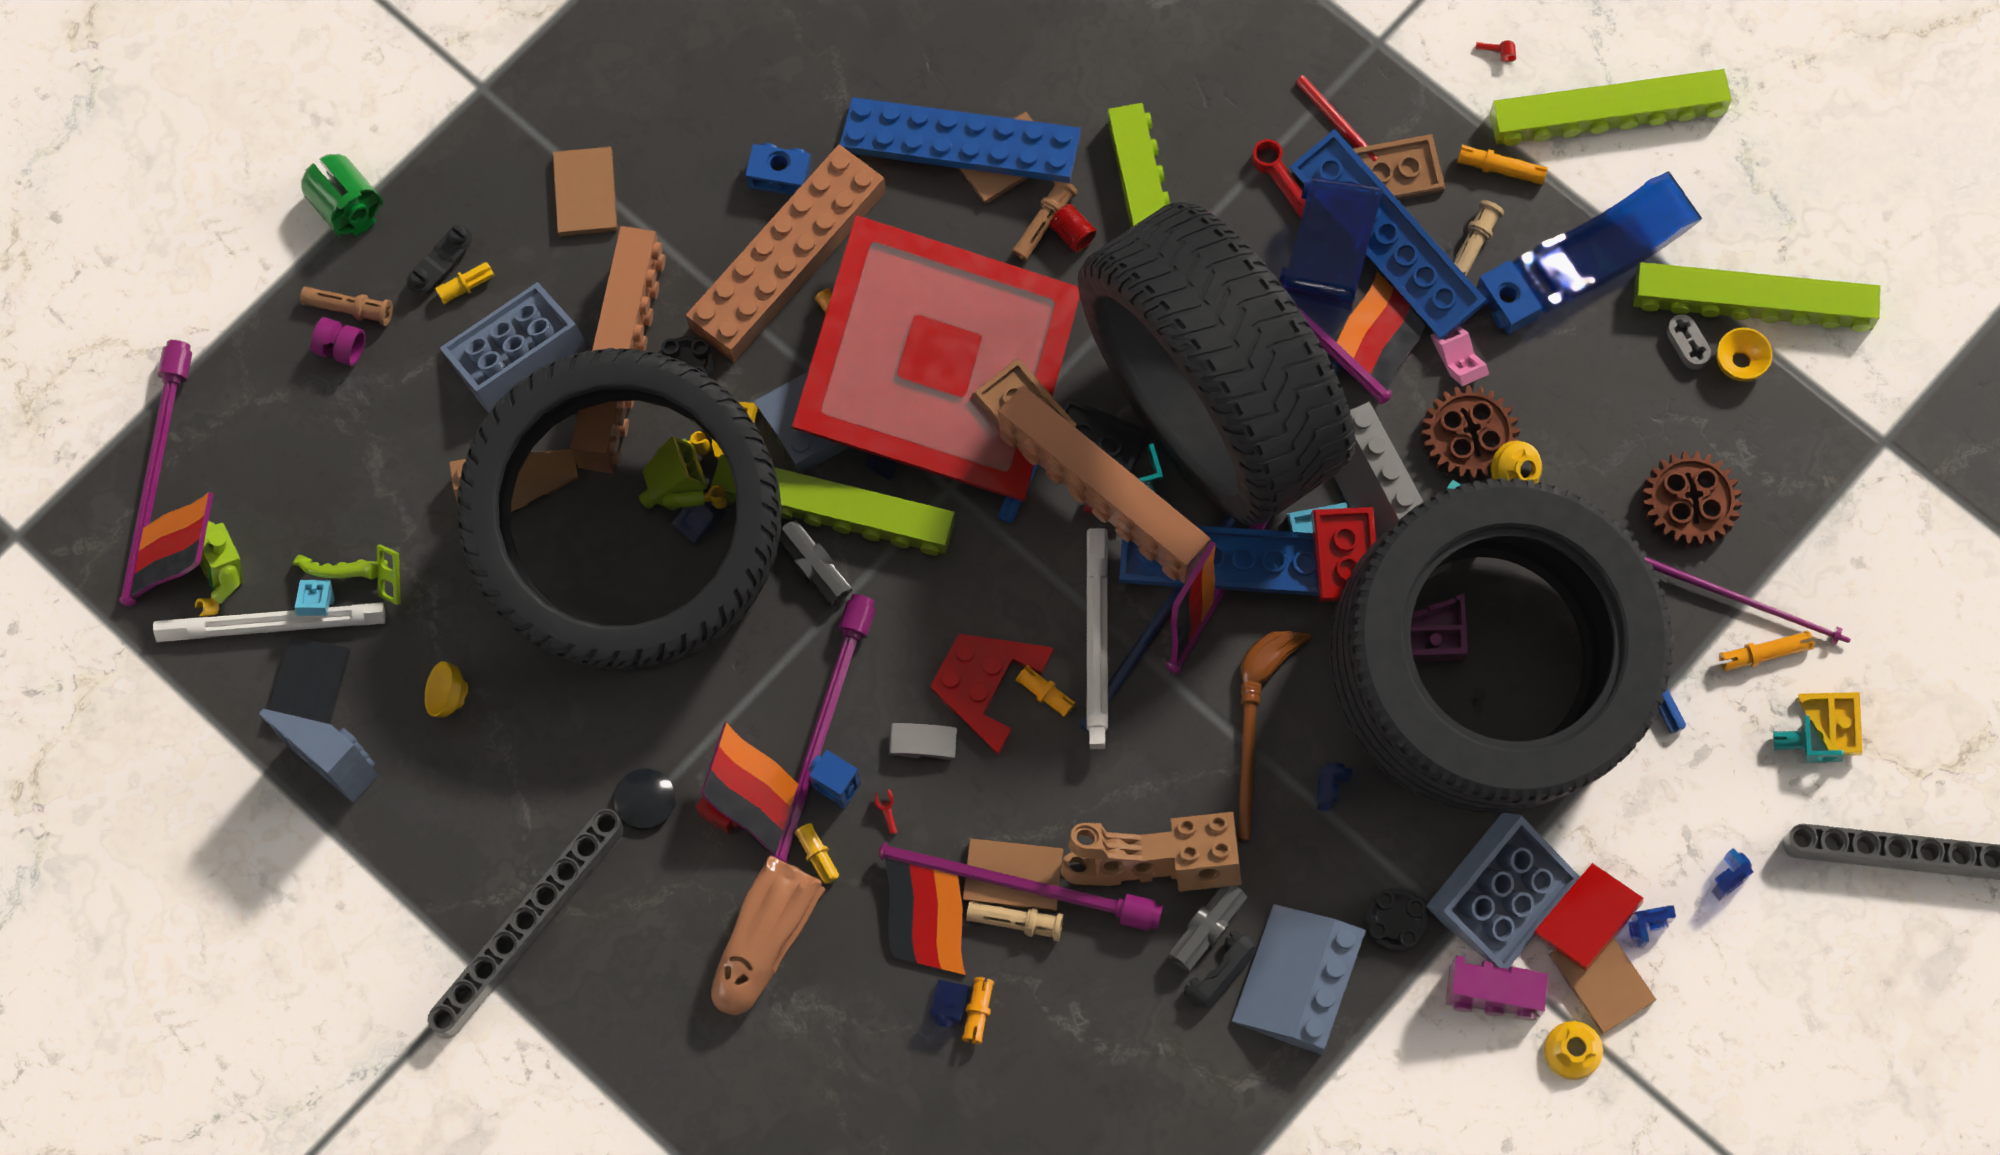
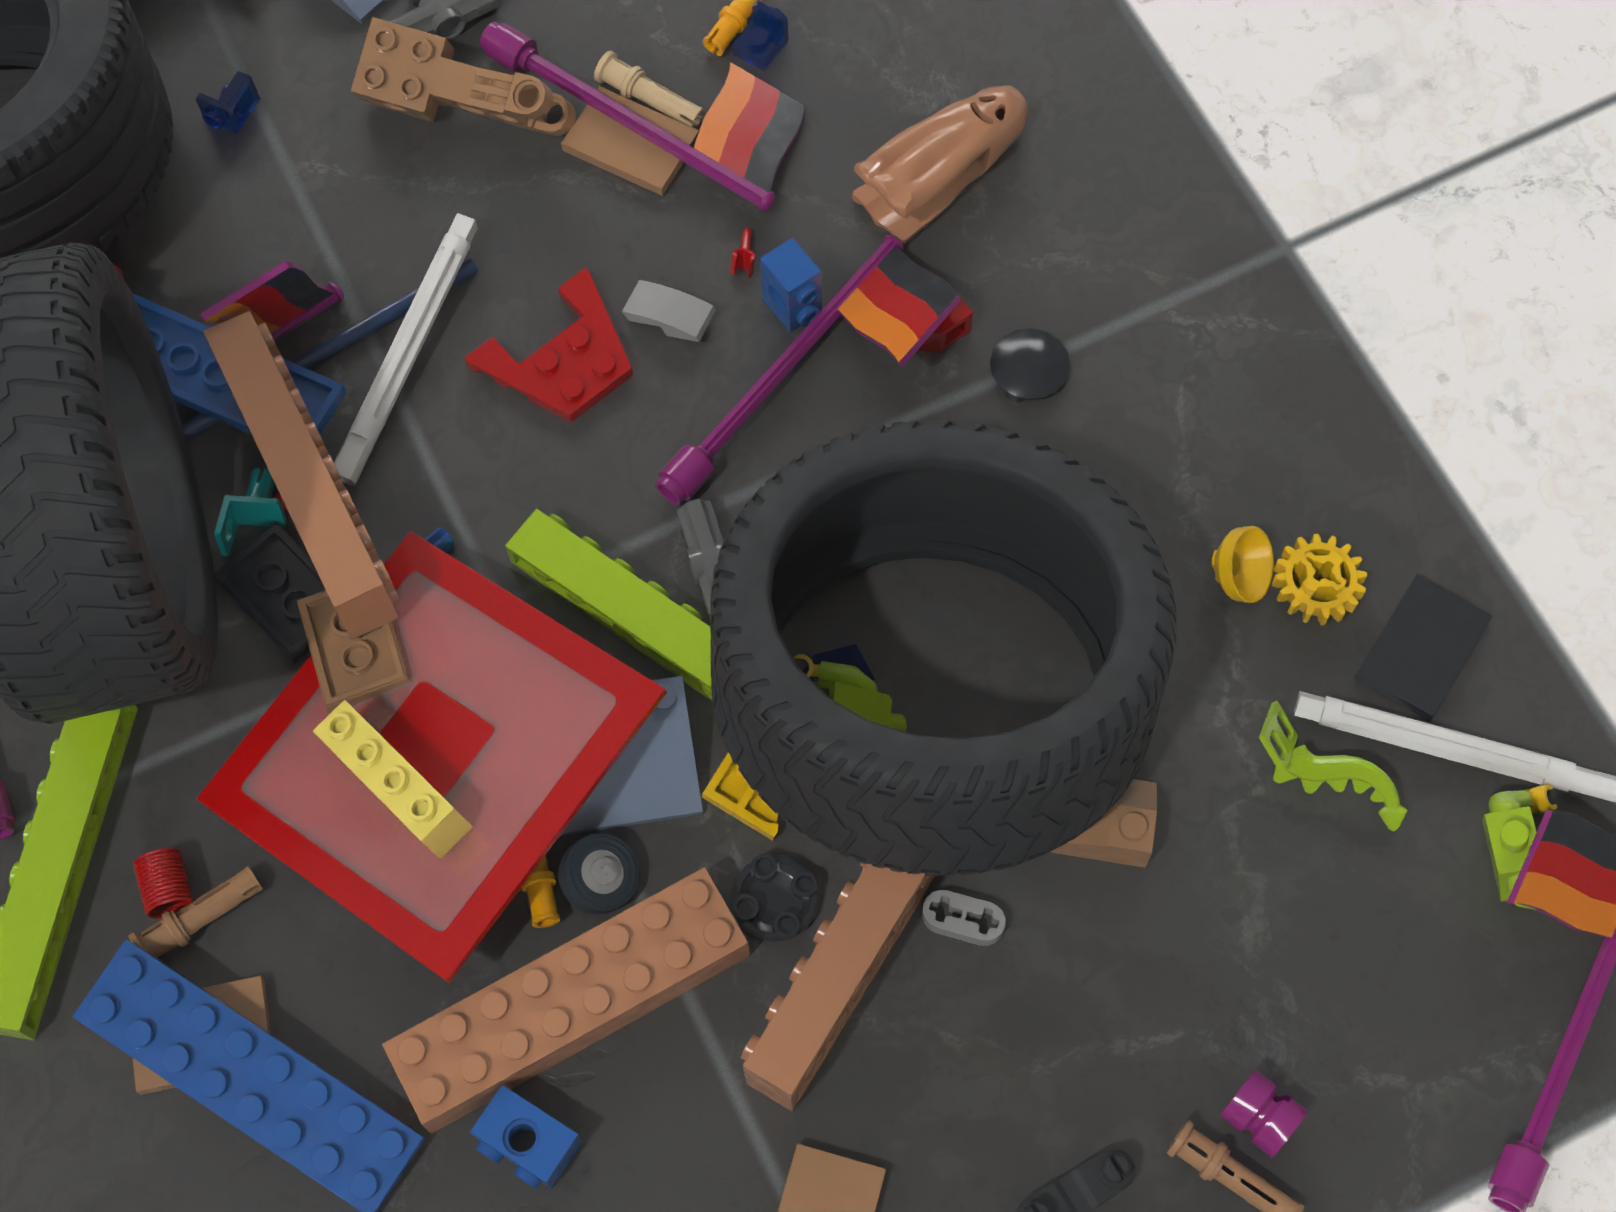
camera: 160 degrees left, 5 degrees down
sand blue slope [259,709,379,803] -> none
medium azure bracket [295,579,335,616] -> none
dark grey beam [427,809,624,1038] -> none
yellow axle [435,263,494,305] -> none
sand blue slope [440,282,590,413] -> none
yellow axle [795,823,839,884] -> none
light orange pin [1016,665,1076,718] -> none
dark orange piece [1238,631,1312,841] -> none
none -> light yellow brick [313,700,473,859]
none -> black wheel [558,834,639,914]
none -> yellow gear [1272,534,1367,625]

